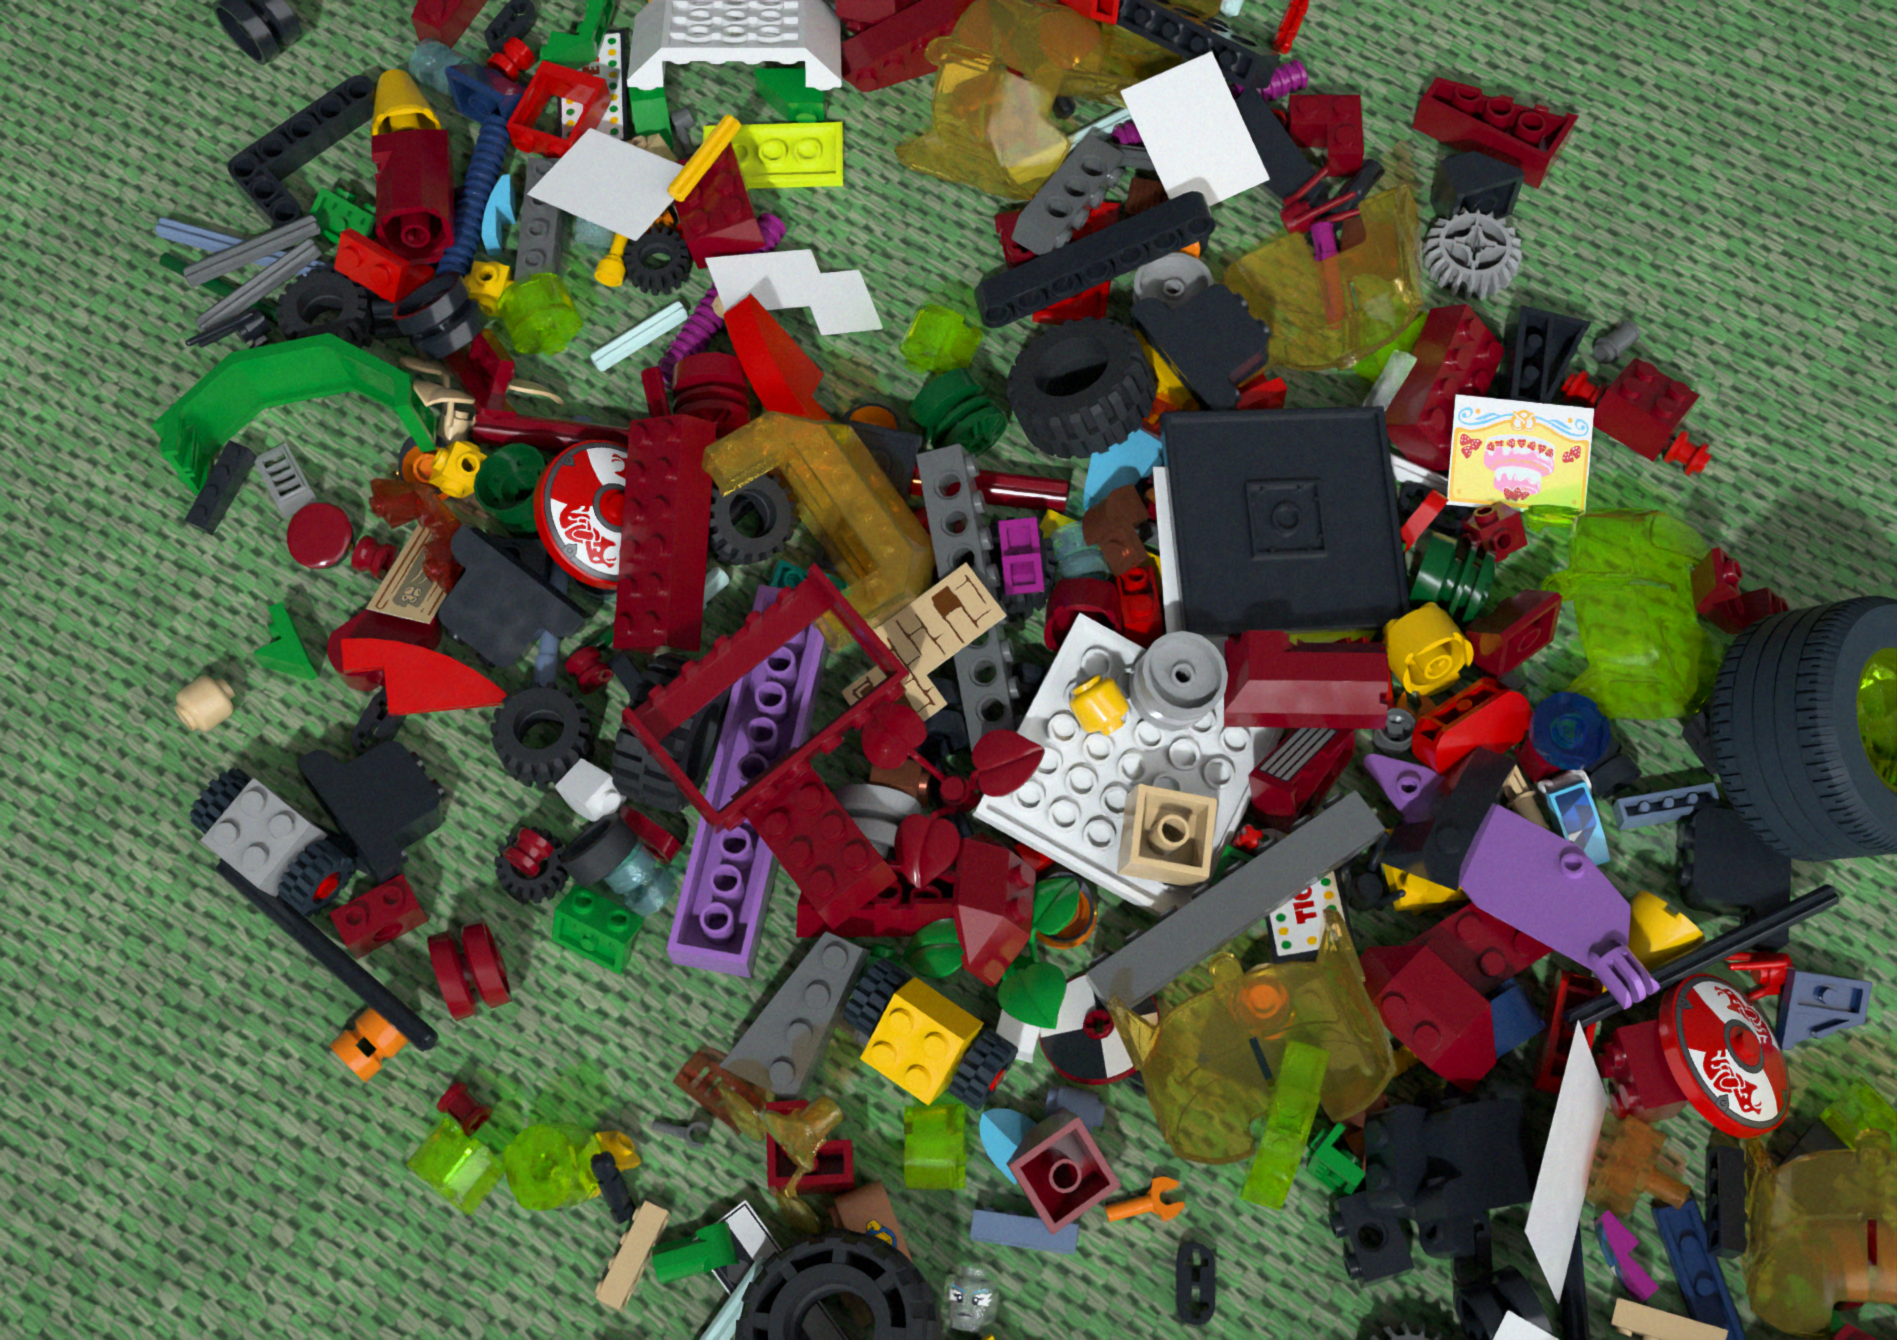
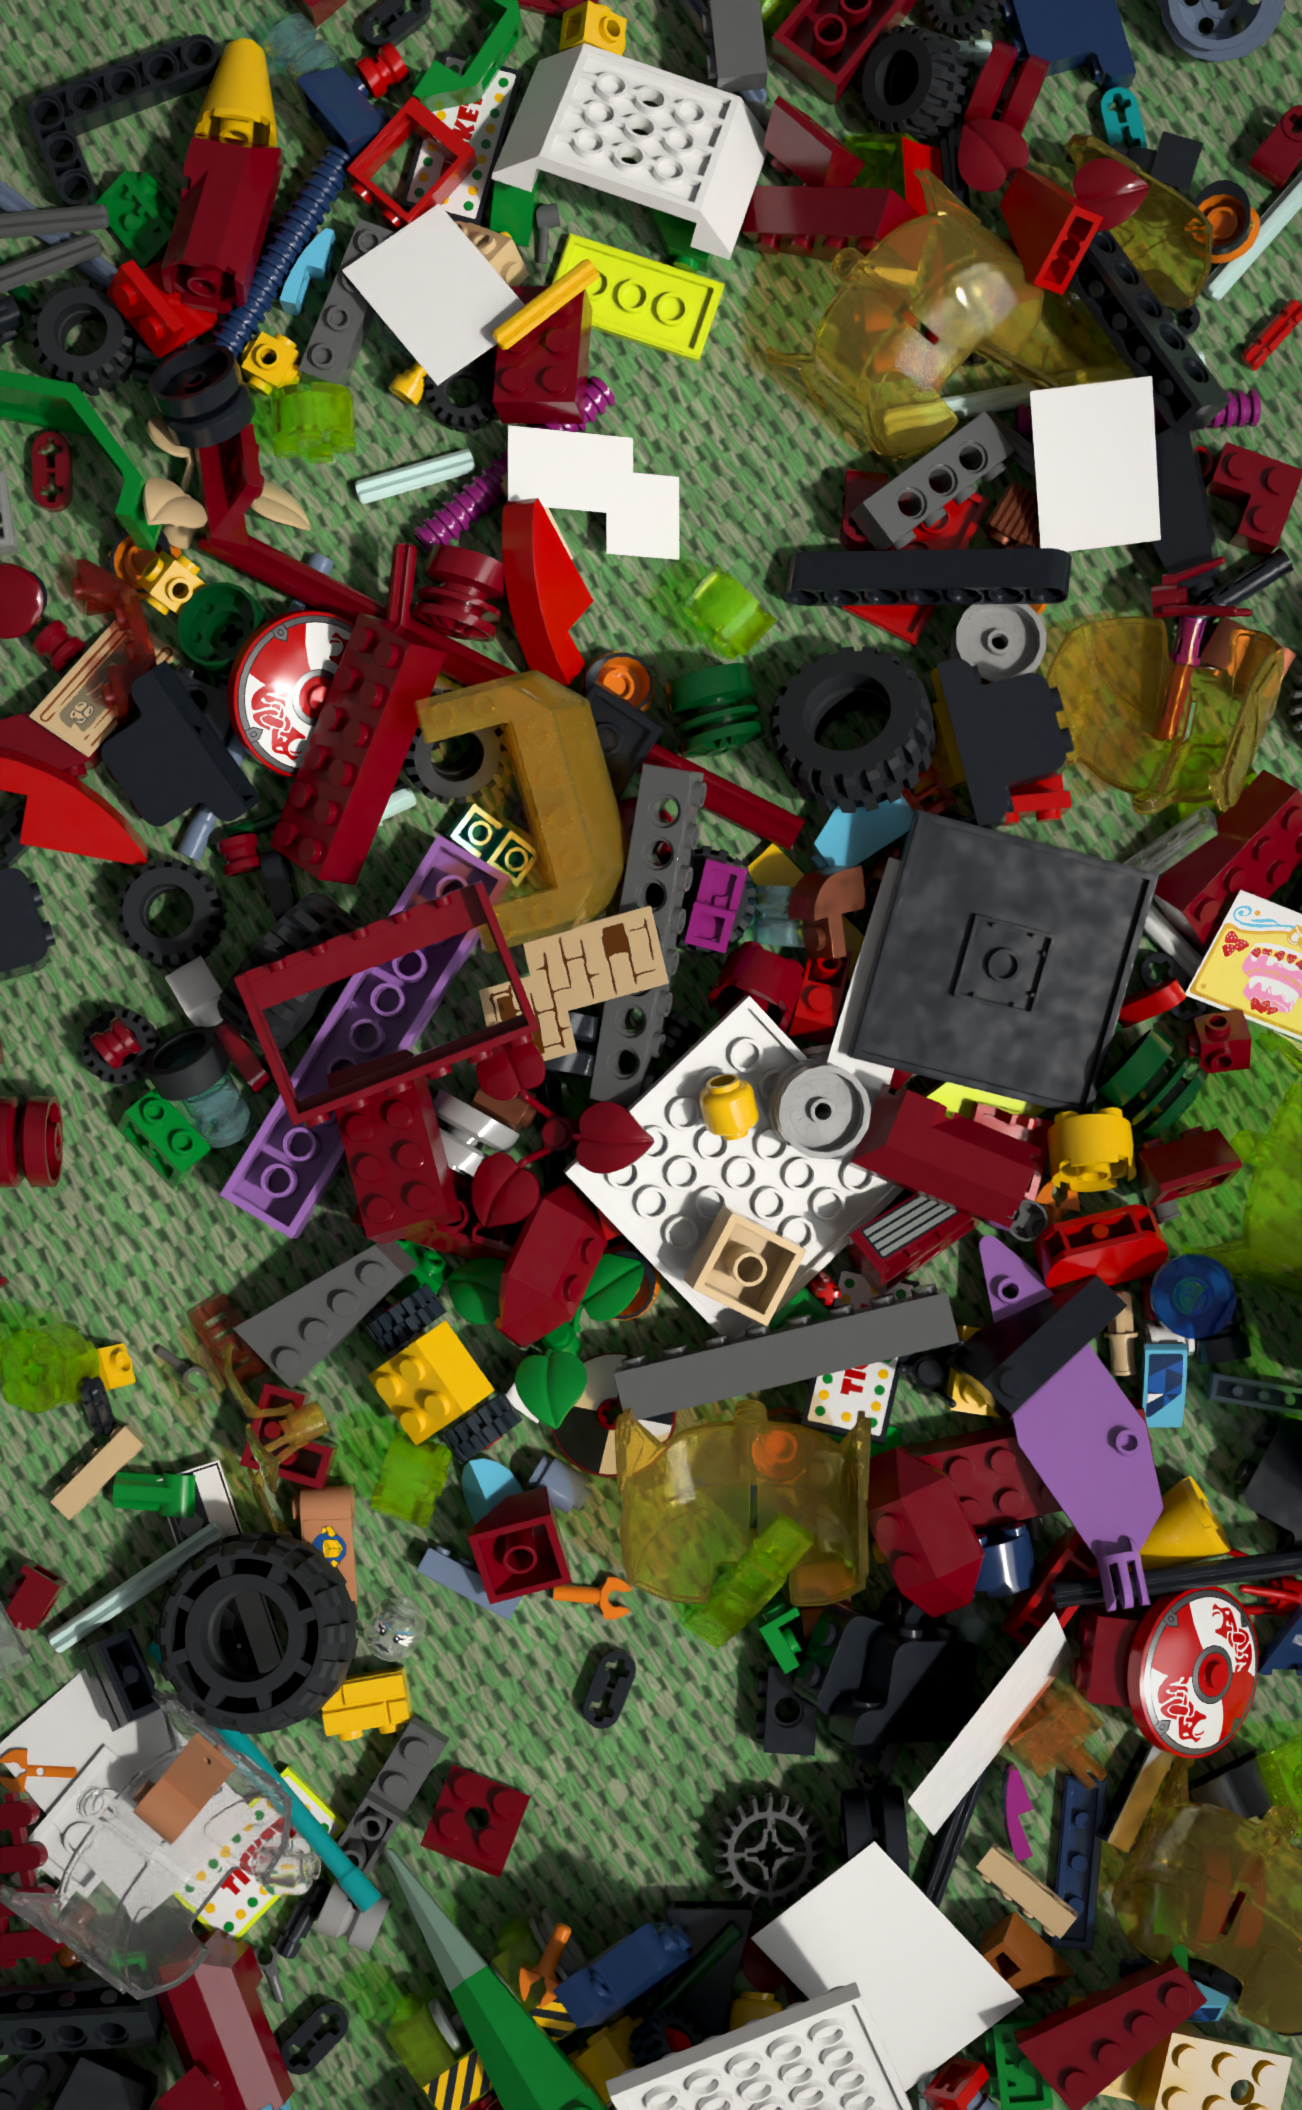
camera: 20 degrees right, 20 degrees up
none -> dark red beam [32,431,73,513]

